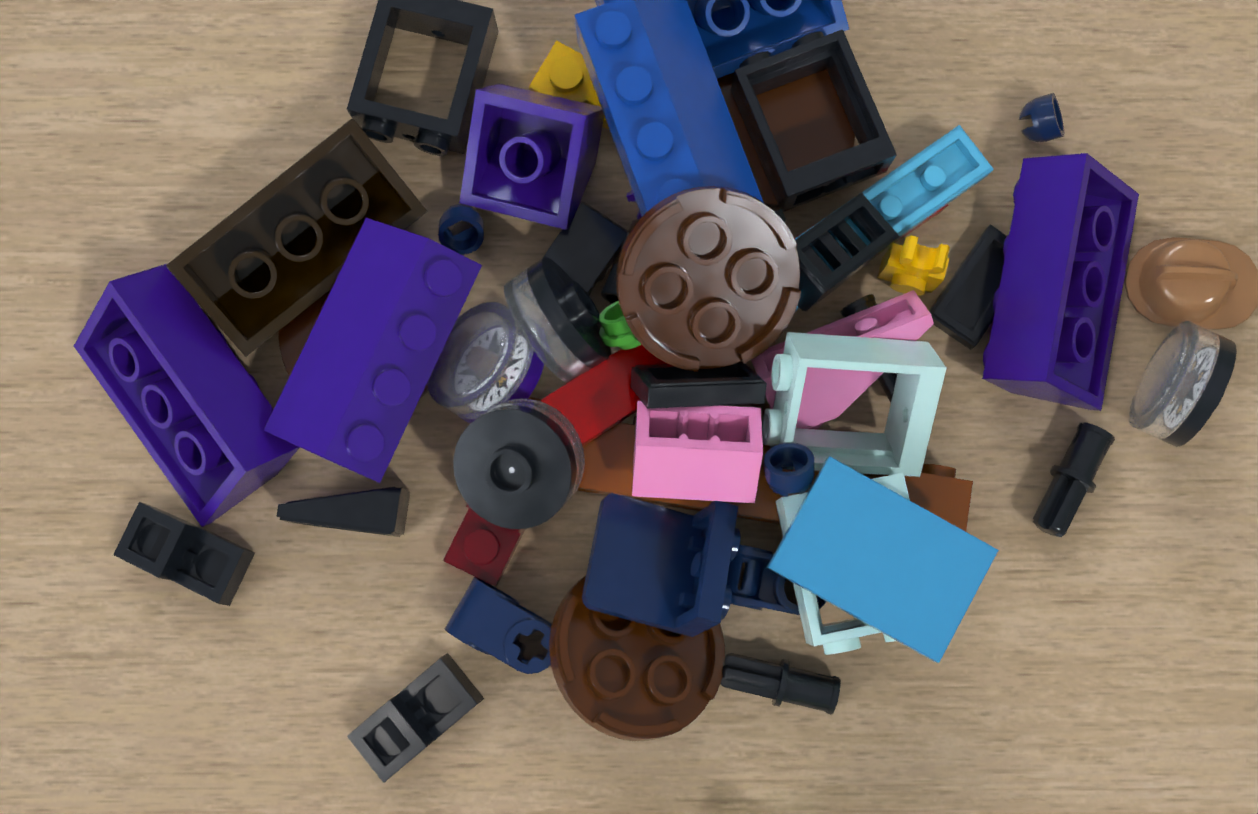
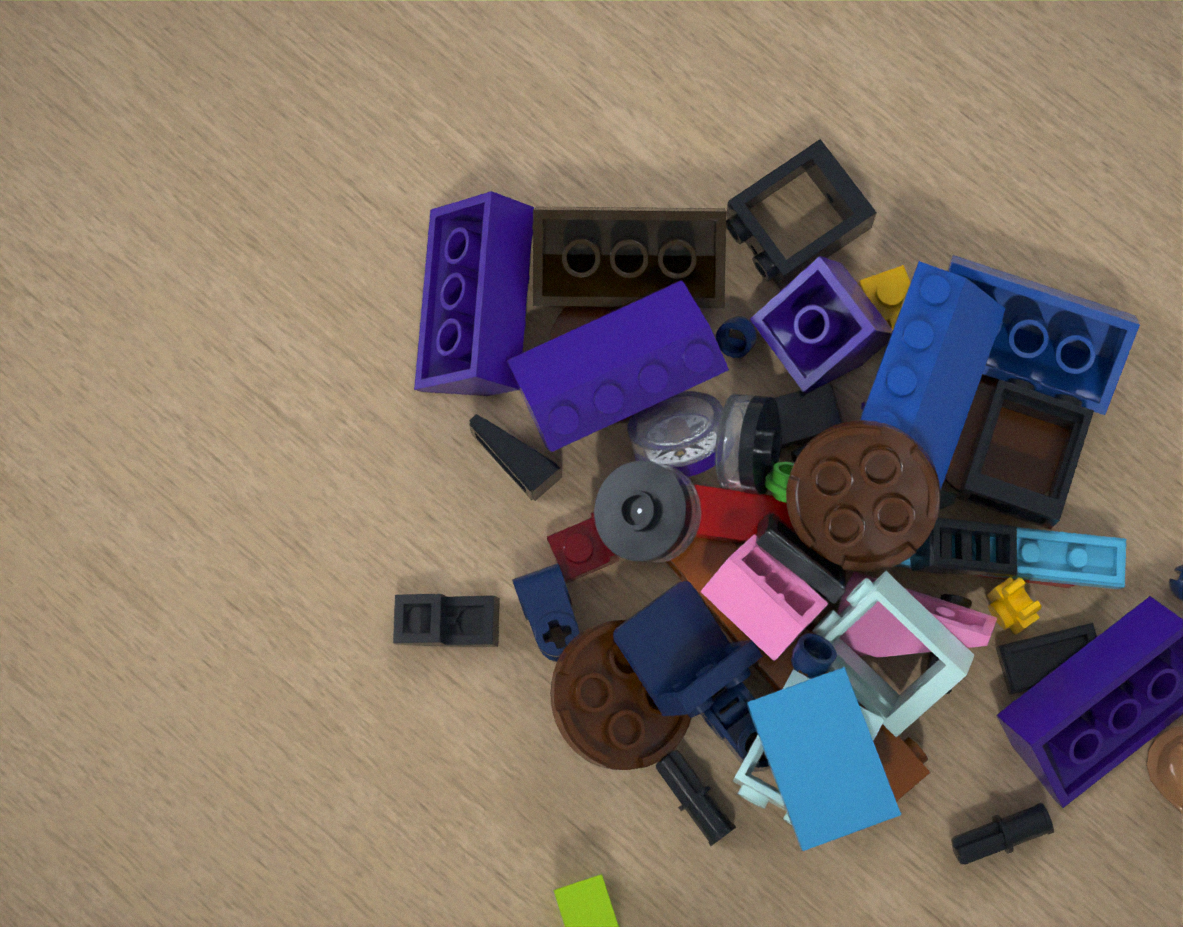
camera: 45 degrees right, 5 degrees down
black slope [113,502,255,606] -> none
clear piece [1129,321,1237,447] -> none

